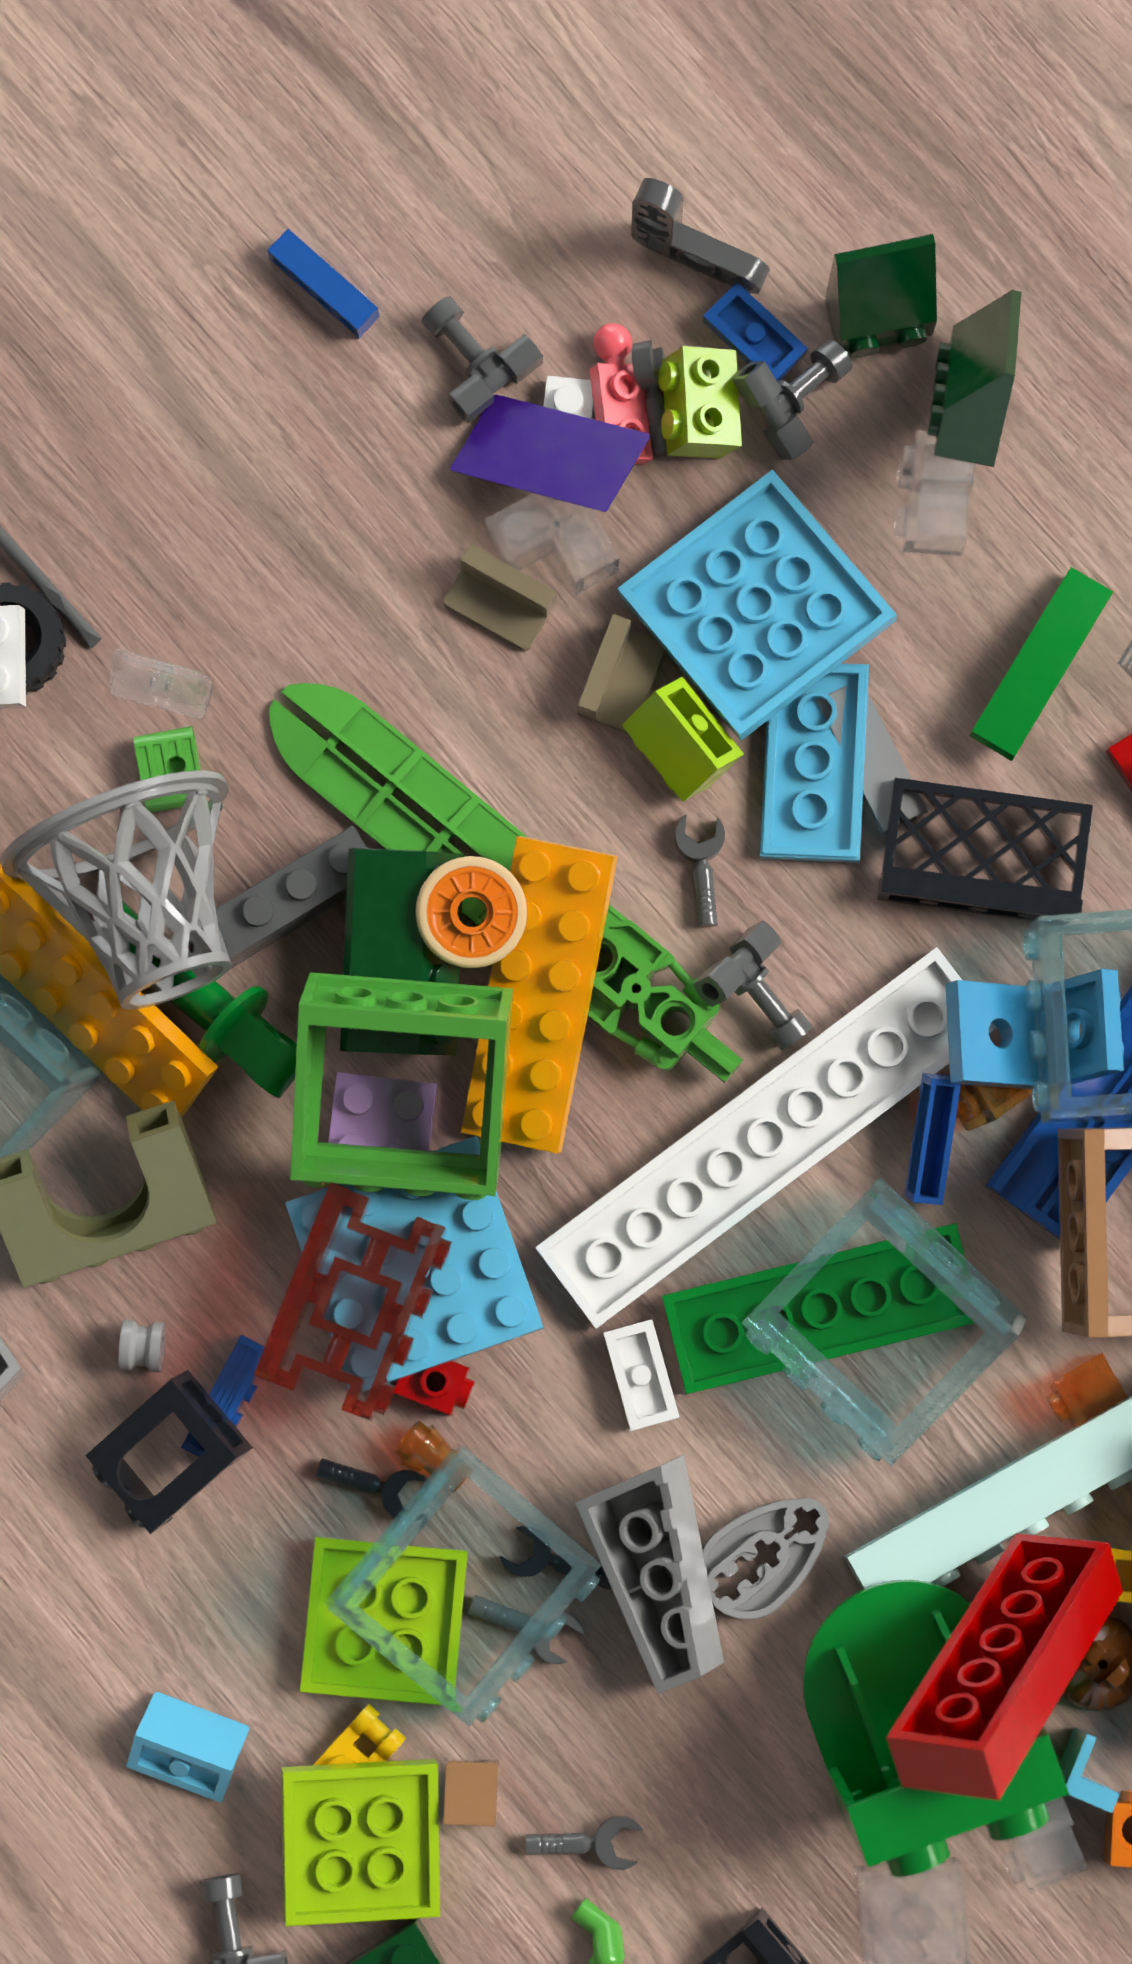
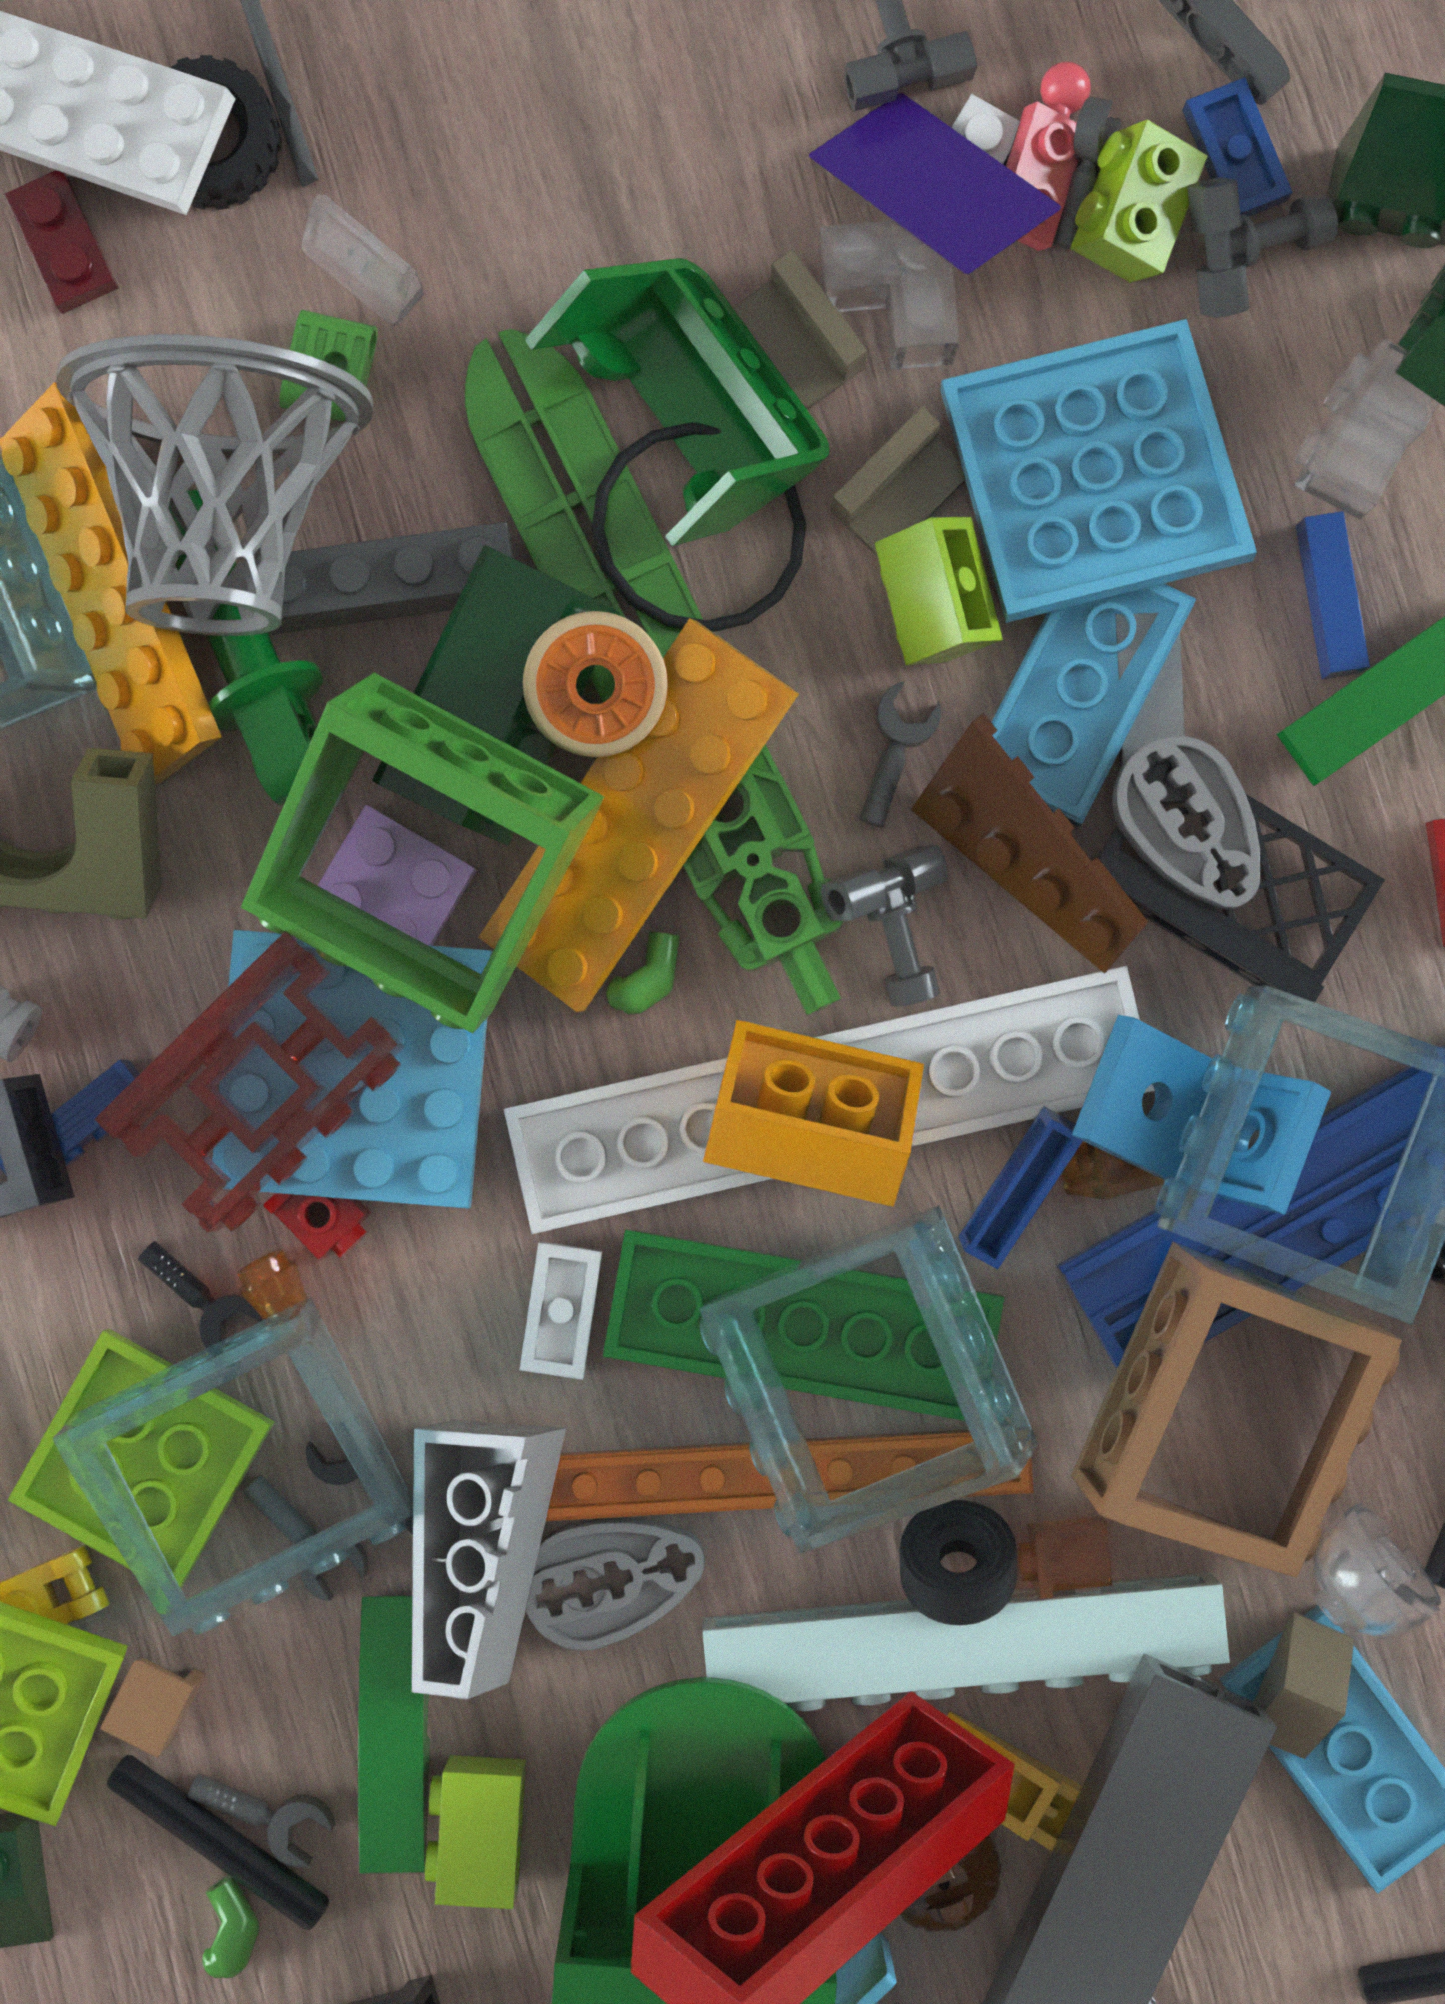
camera: 25 degrees right, 5 degrees up
none -> black axle [106,1755,329,1930]
none -> green slope [358,1596,430,1874]
none -> lime brick [425,1755,527,1909]
none -> green windscreen [525,258,830,547]
none -> orange tile [546,1426,1034,1521]
none -> black piece [591,422,806,632]
none -> bright green arm [606,932,680,1015]
none -> light orange slope [703,1020,924,1207]
none -> black tyre [899,1500,1017,1626]
none -> reddish brown wing [910,712,1148,974]
none -> light grey piece [1112,736,1260,910]
none -> blue piece [1296,511,1370,680]

